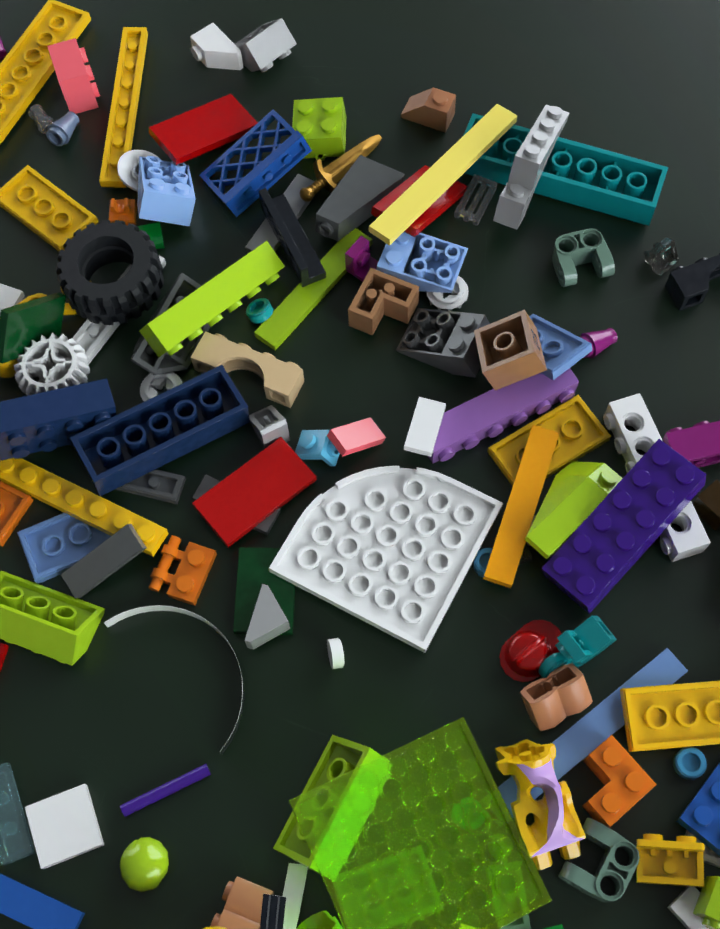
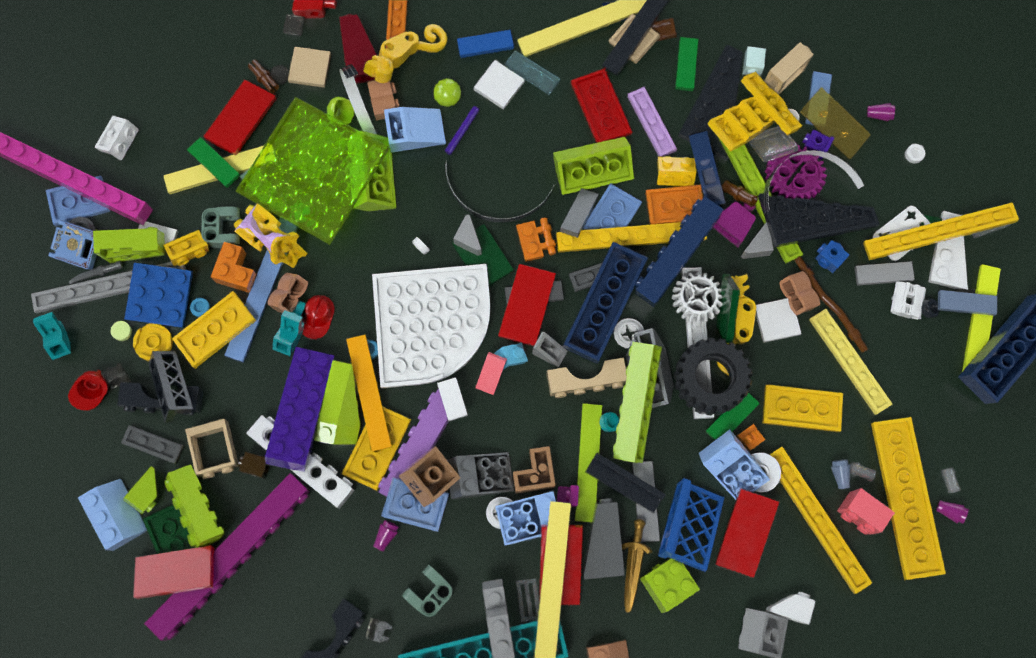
camera: 140 degrees right, 10 degrees up
none -> light blue slope [384,107,446,153]

